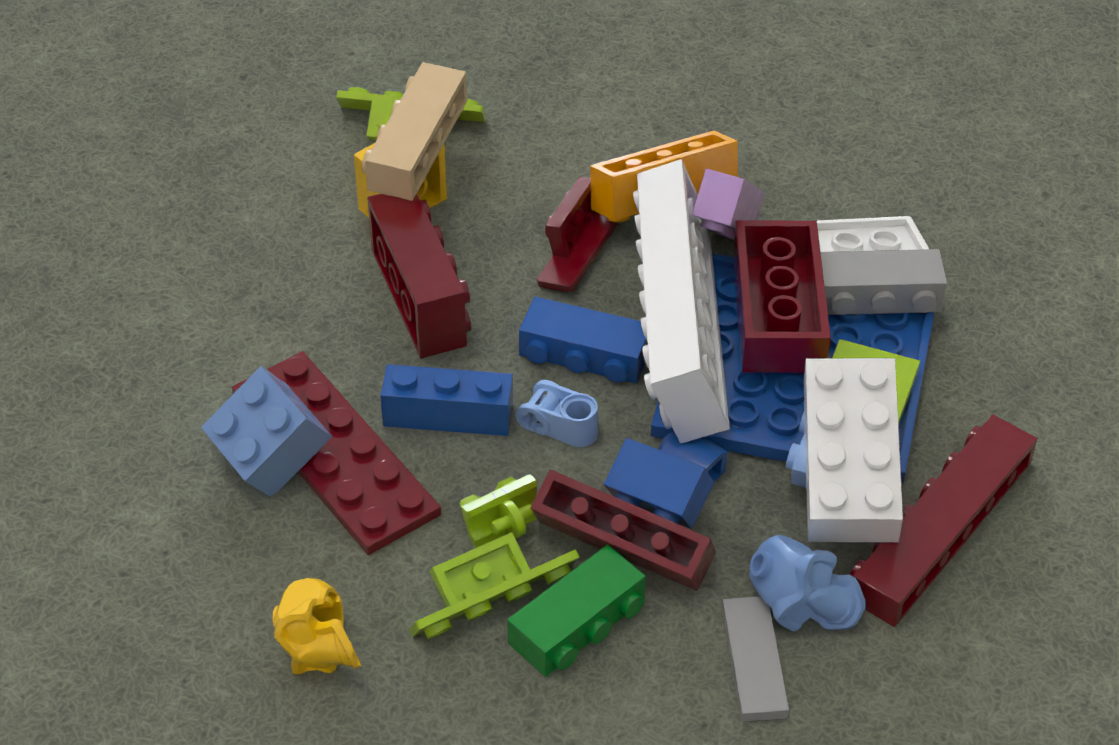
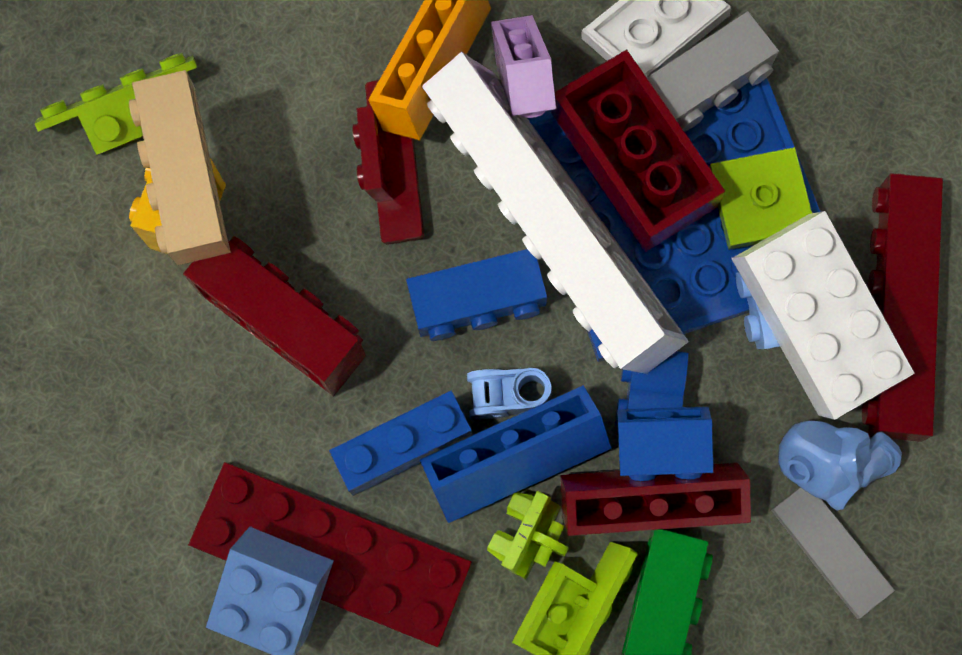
camera: 30 degrees left, 30 degrees up
none -> blue brick [420,385,611,523]

